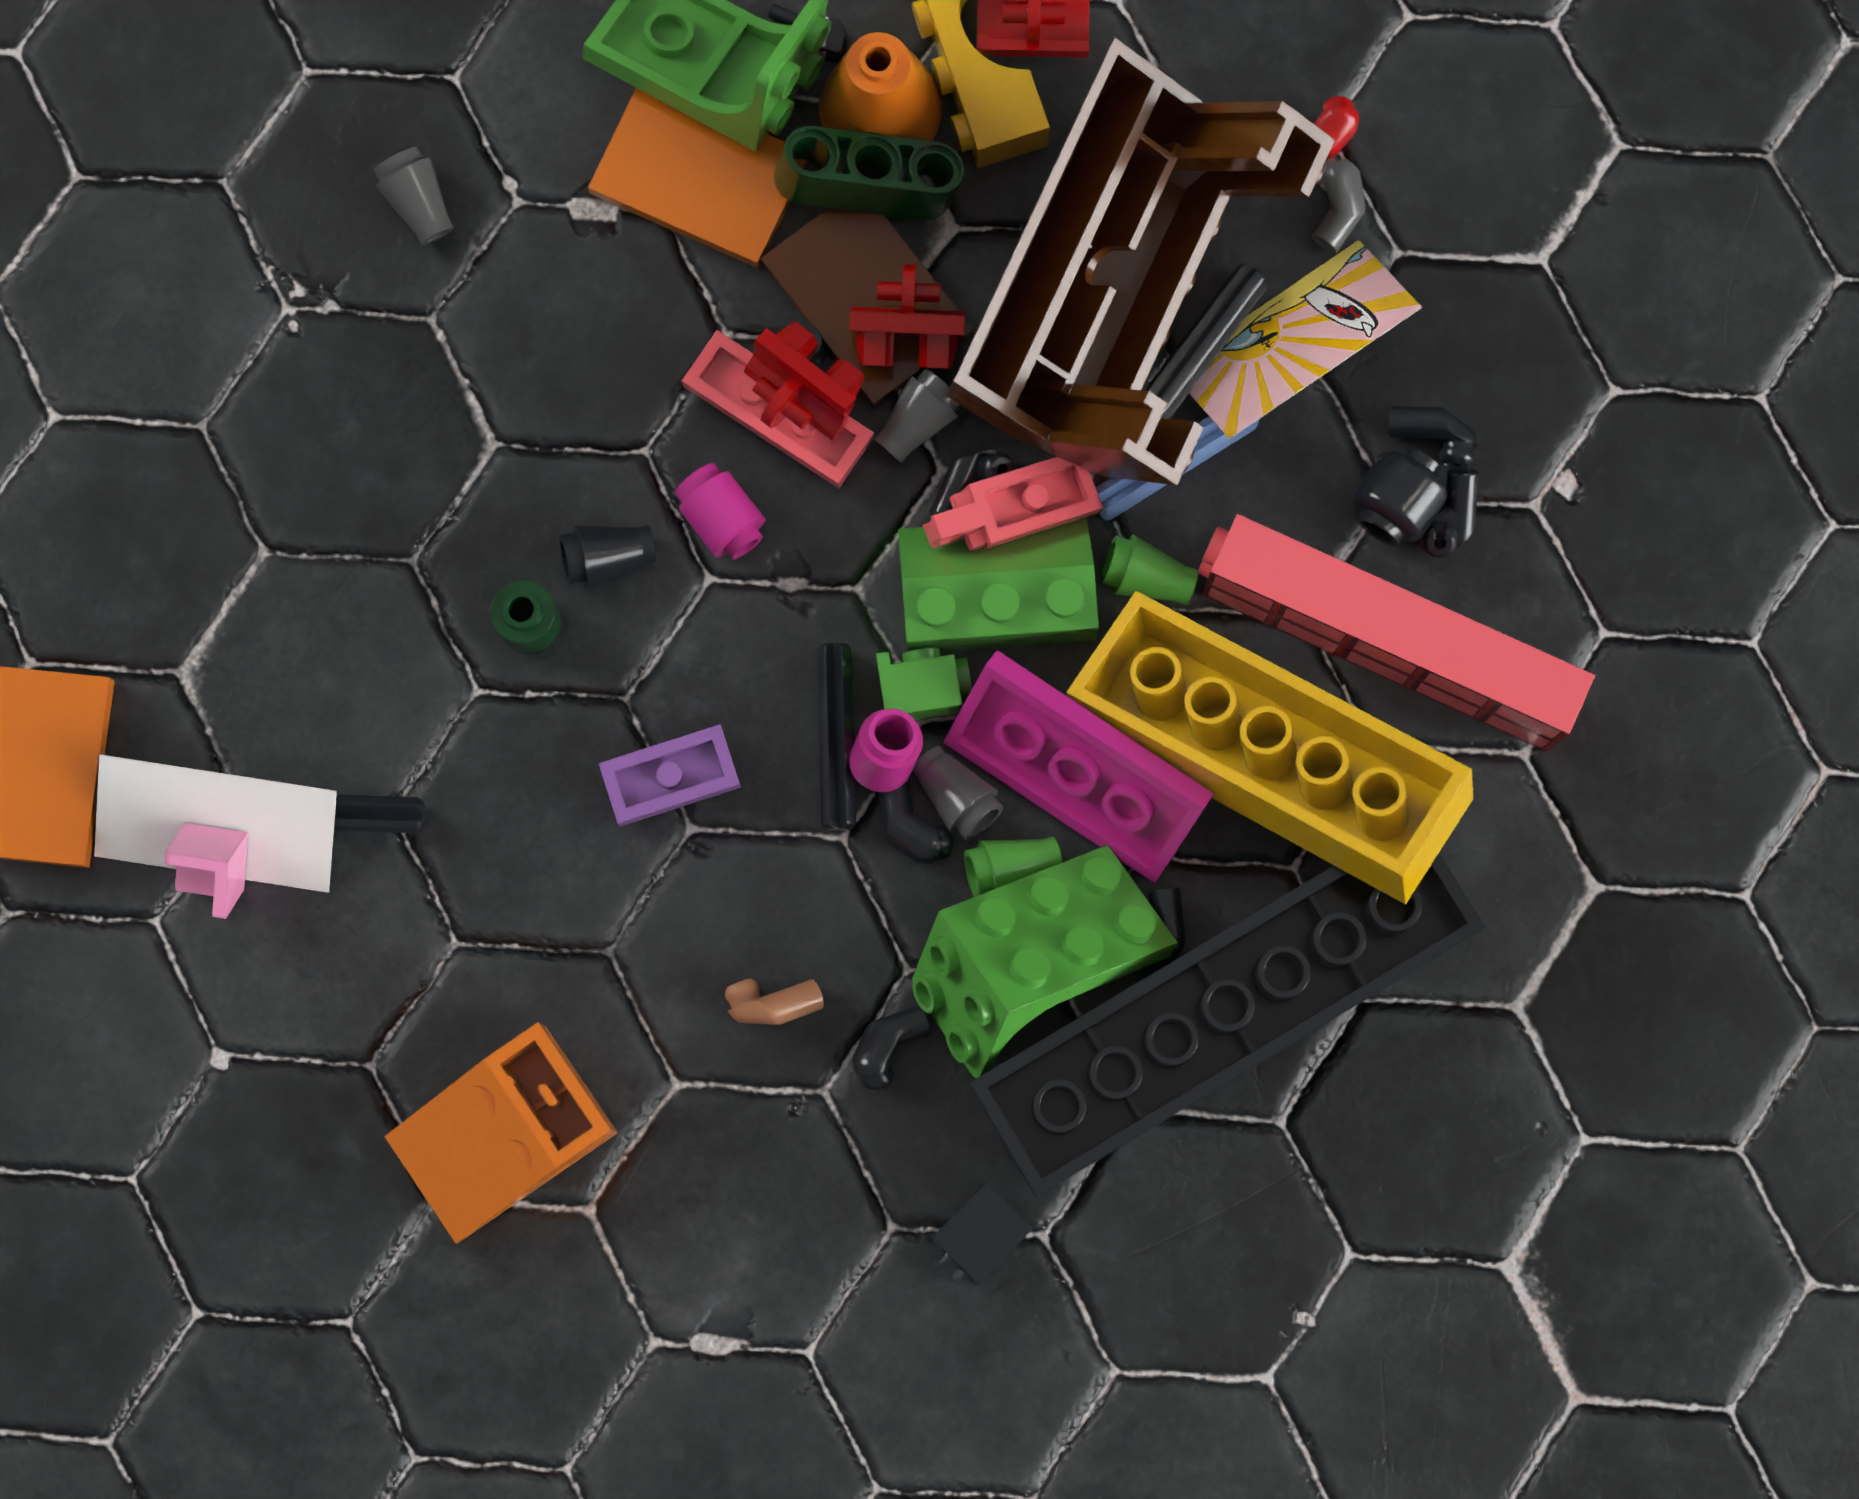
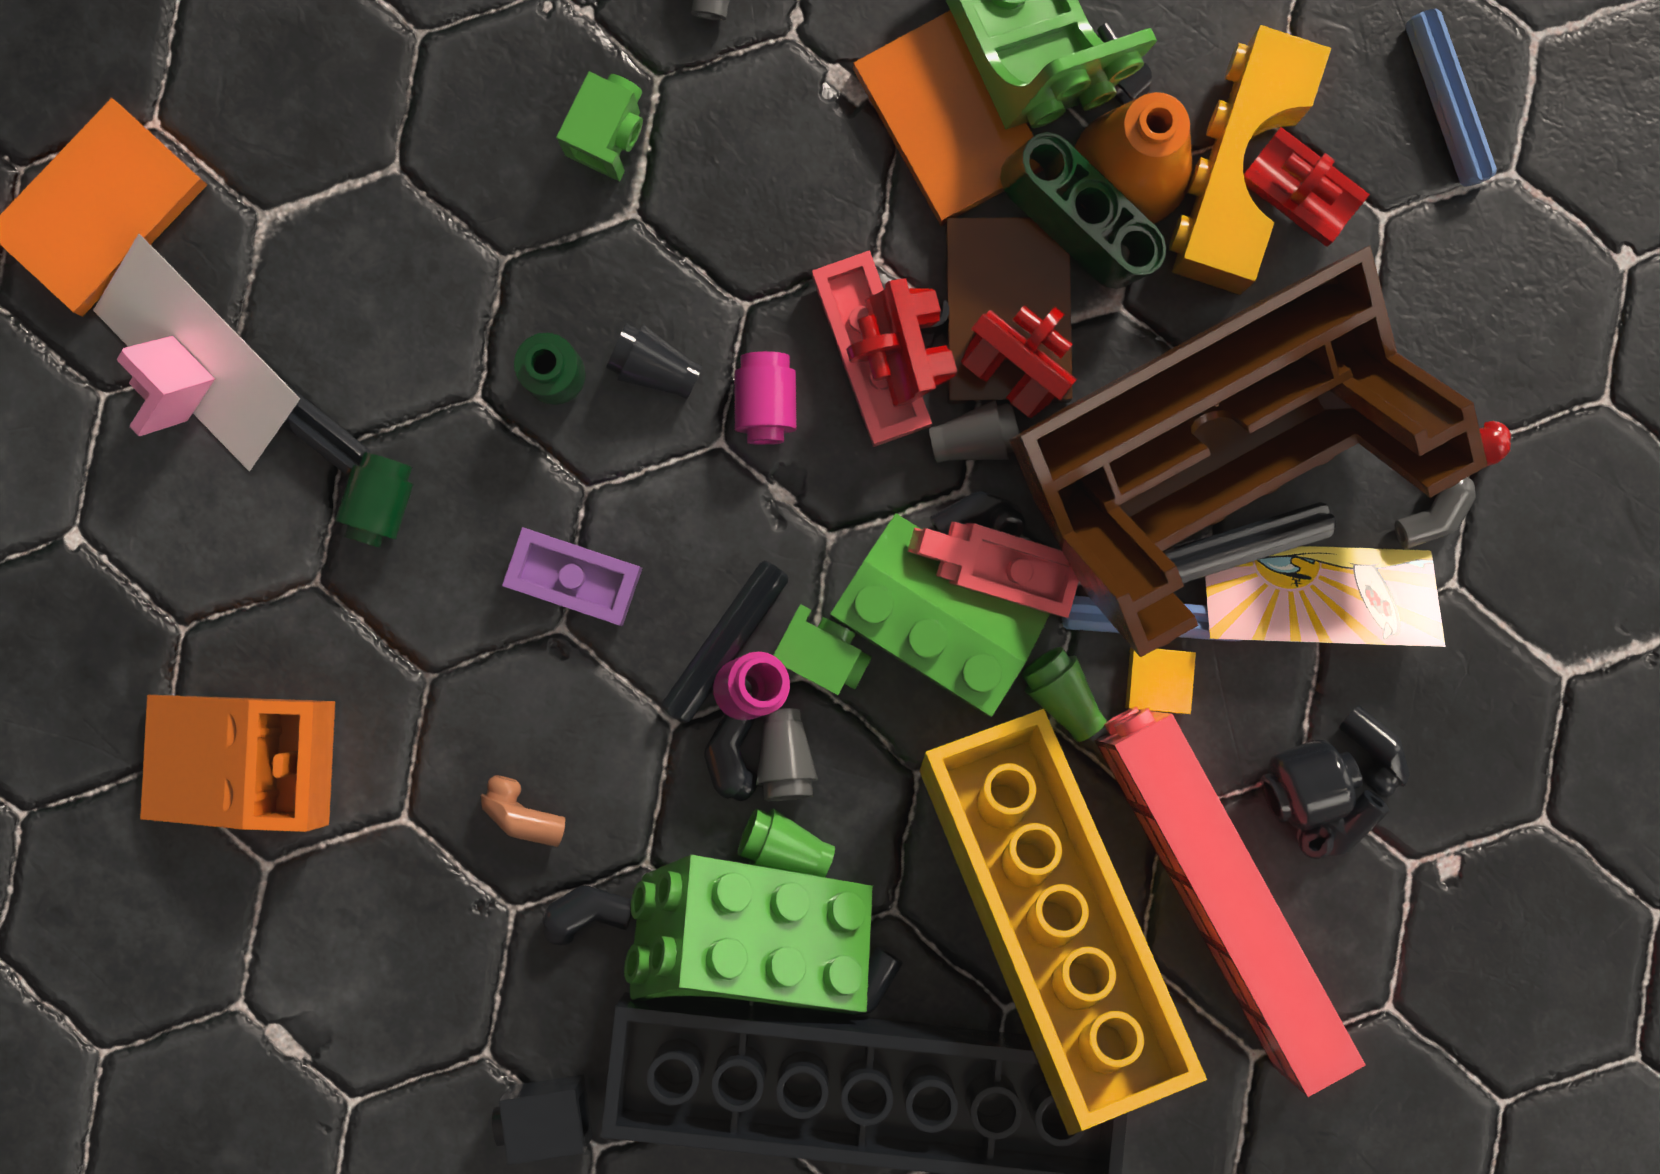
camera: 35 degrees right, 5 degrees up
dark pink plate [943,650,1214,883] -> none
none -> dark green brick [335,452,414,548]
none -> bright green brick [556,71,643,182]
none -> yellow tile [1125,647,1196,714]

